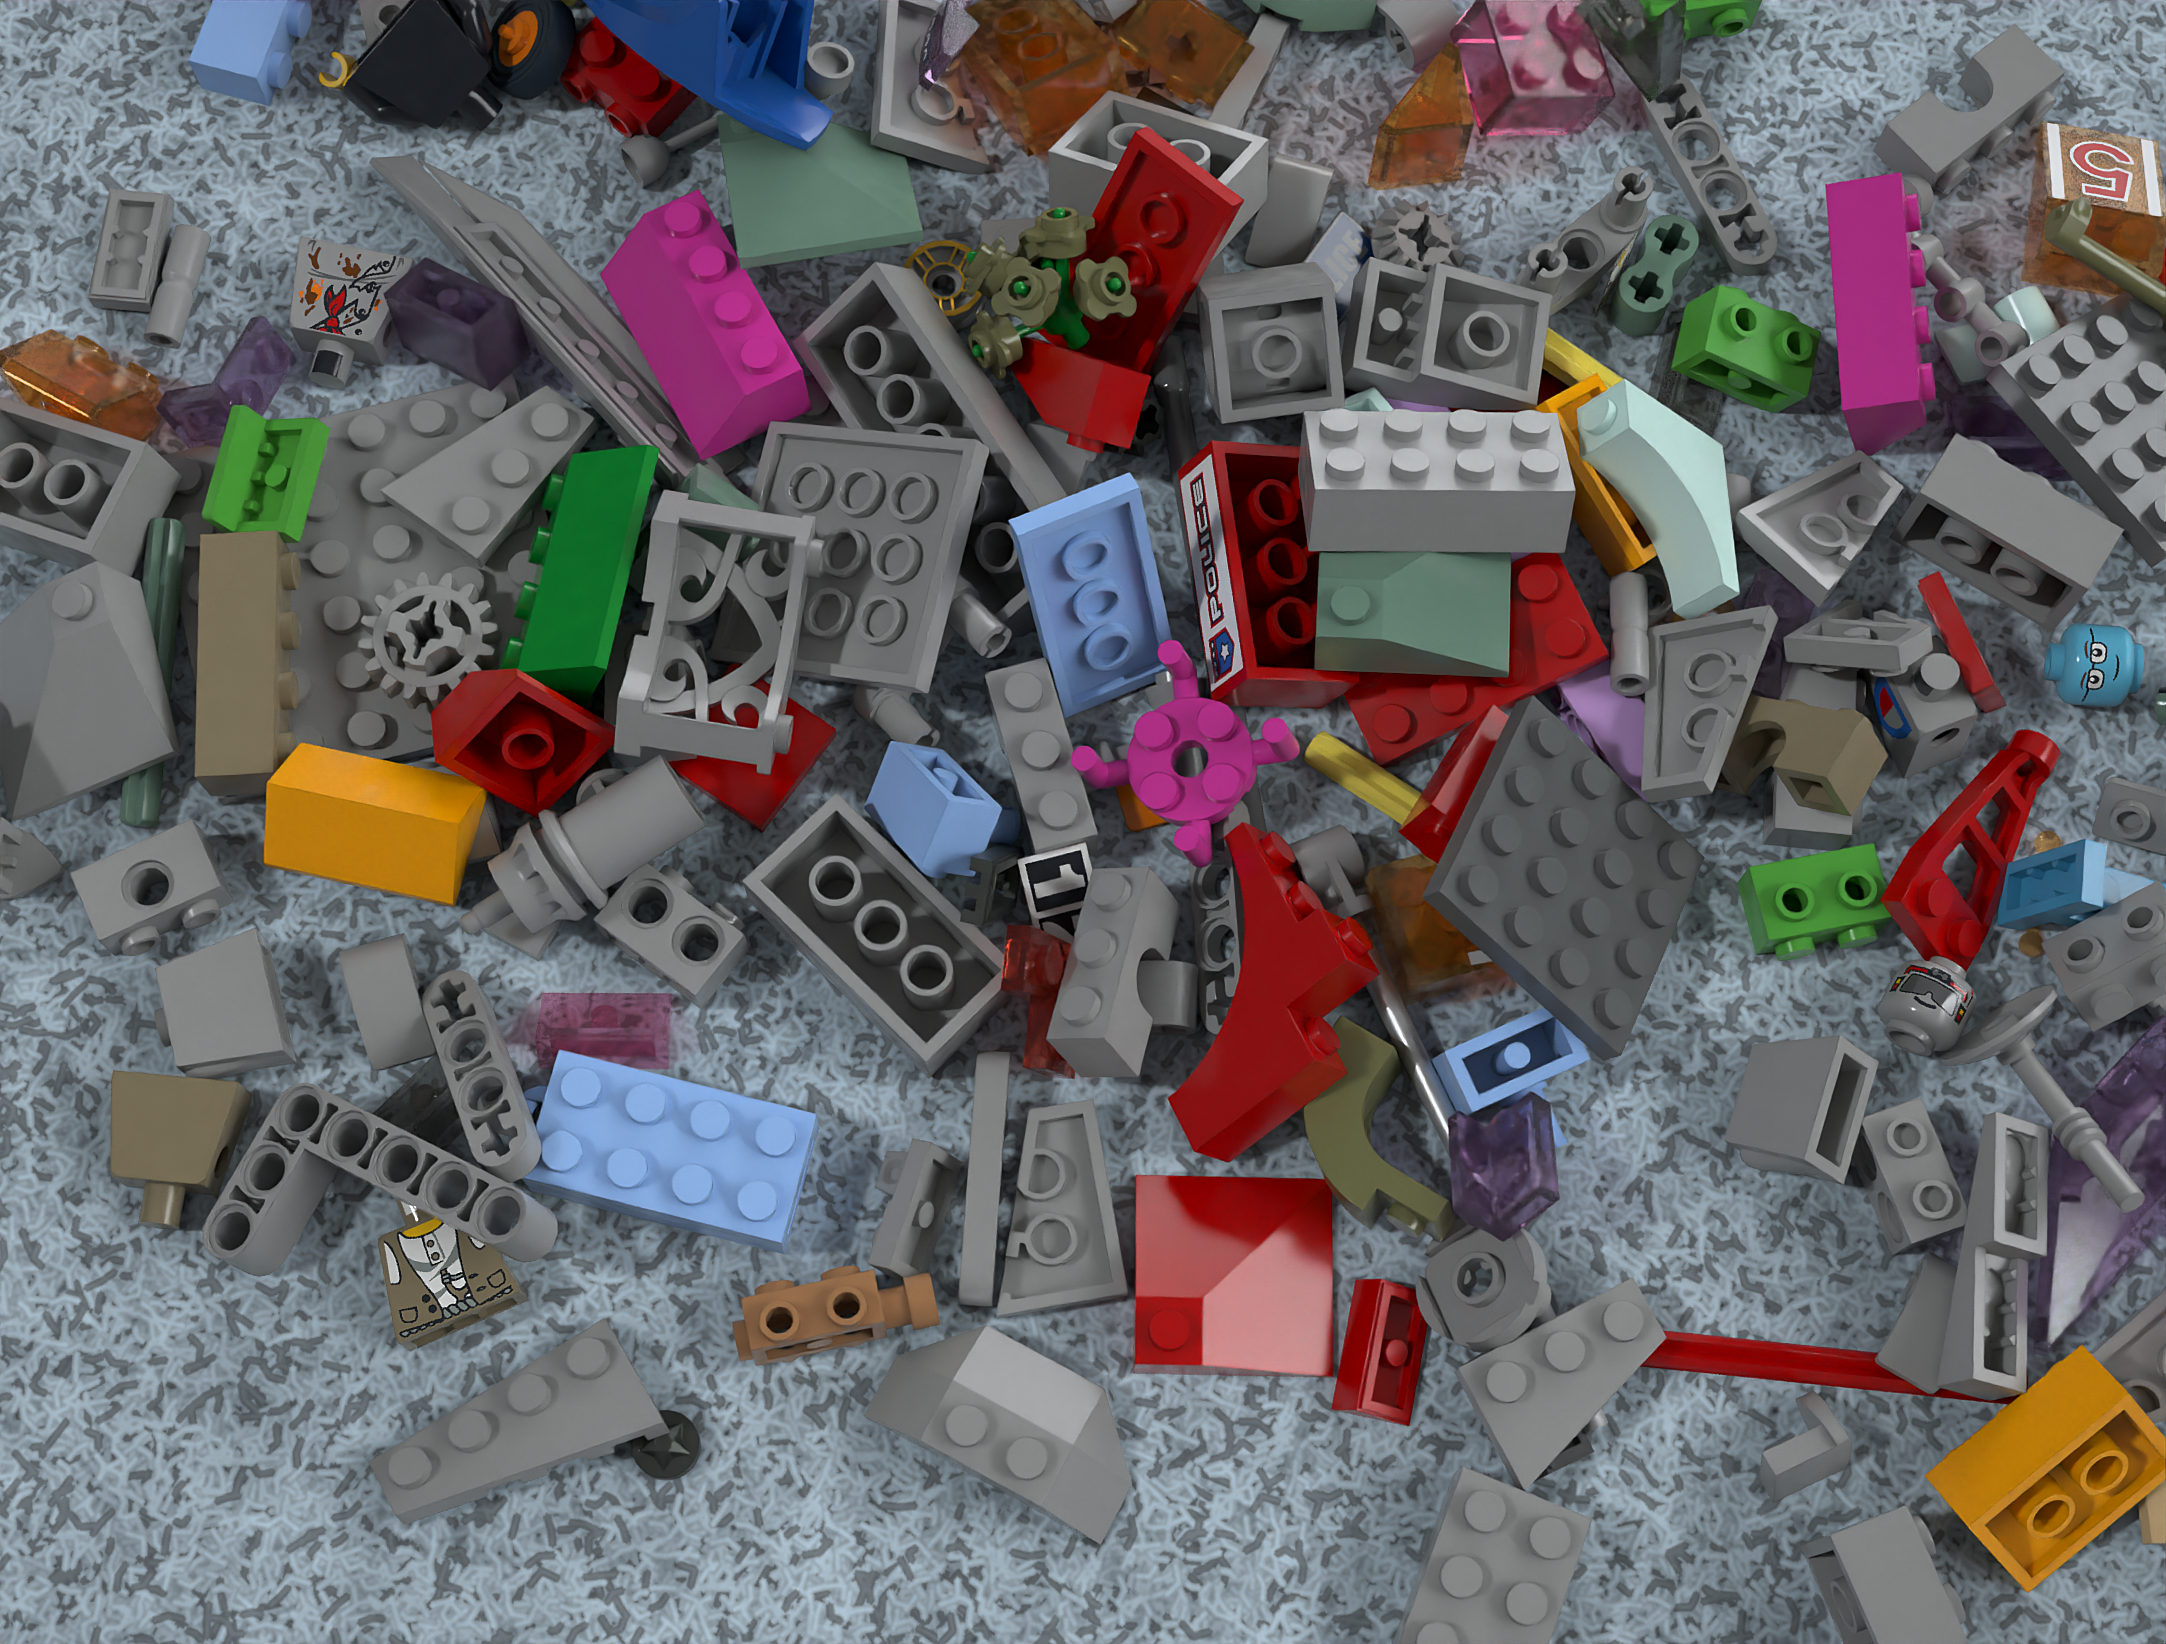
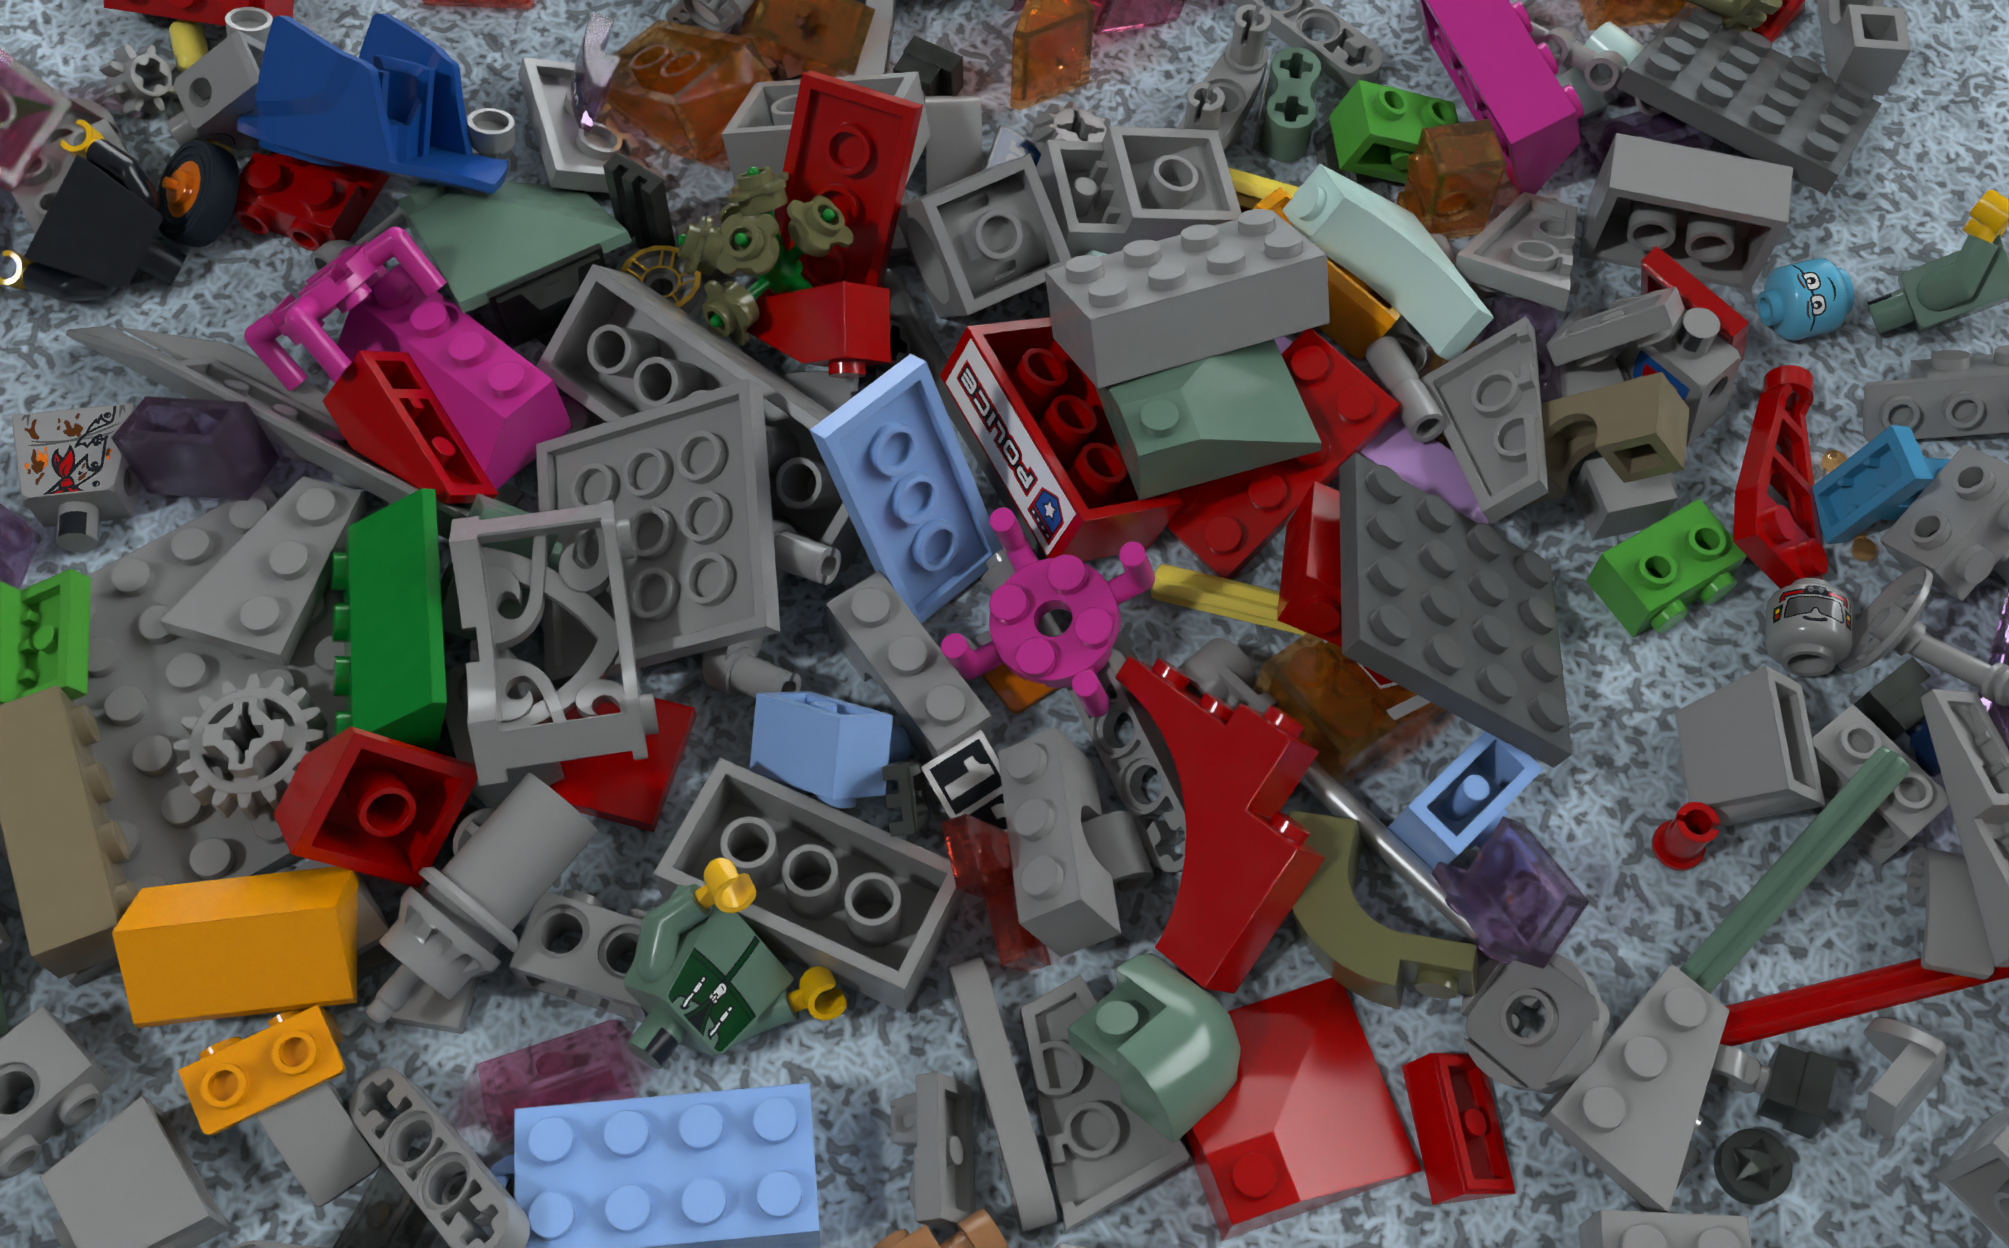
camera: 20 degrees left, 10 degrees down
none -> light orange bracket [178,1005,346,1136]
none -> dark pink plate [244,227,446,391]
none -> red slope [322,350,498,504]
none -> pearl dark grey piece [486,243,606,348]
none -> pearl dark grey tile [603,153,676,250]
none -> torso [624,858,847,1069]
none -> pearl dark grey piece [893,35,964,98]
none -> sand green brick [1067,953,1241,1144]
none -> clear orange brick [1397,119,1507,240]
none -> red pin [1651,802,1720,871]
none -> sand green axle [1679,746,1910,994]
none -> pearl dark grey piece [1708,1044,1839,1139]
none -> pearl dark grey tile [1714,1129,1792,1205]
none -> pearl dark grey piece [1854,657,1941,777]

